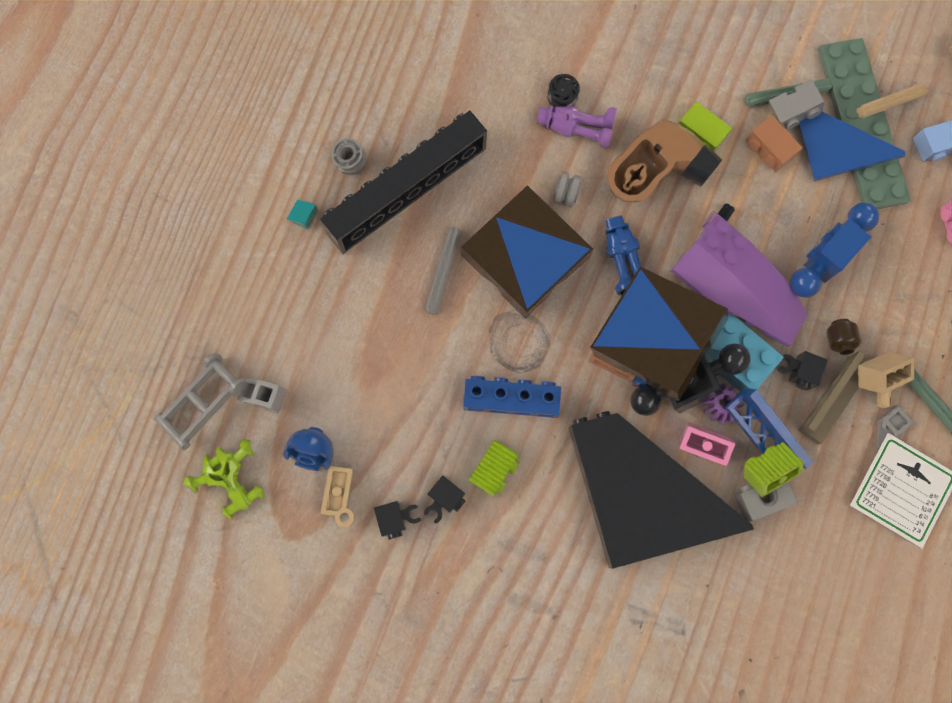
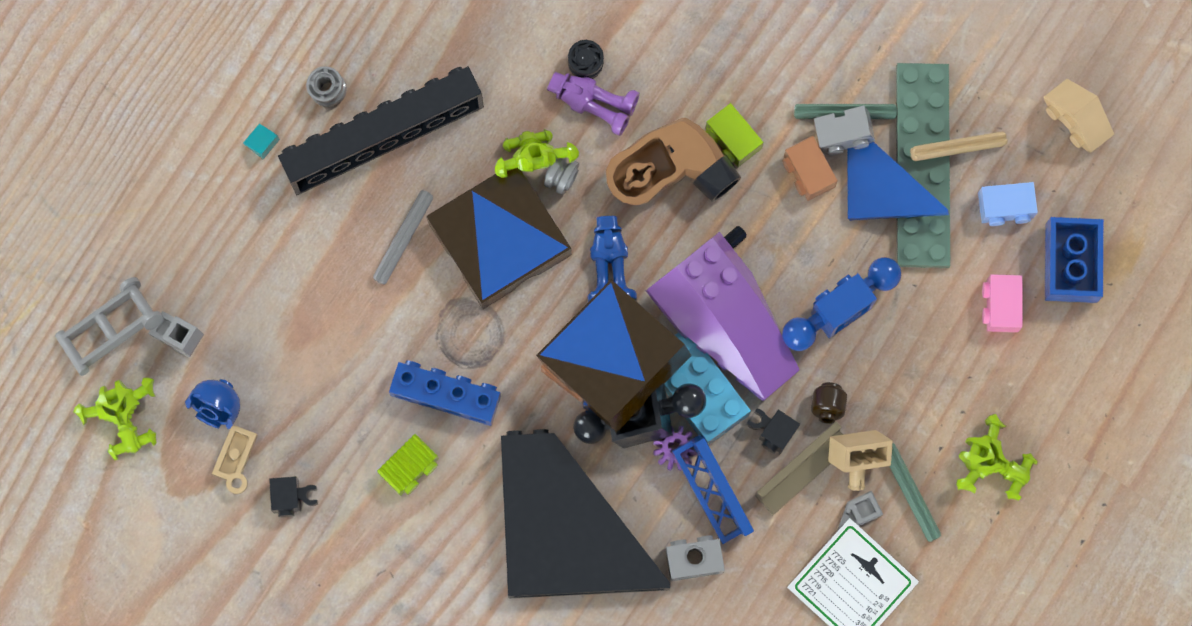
camera: 15 degrees right, 0 degrees up
black brick [424,475,466,524] -> none
bright pink brick [679,421,735,466] -> none
lime brick [744,442,804,497] -> none
none -> lime piece [495,129,579,178]

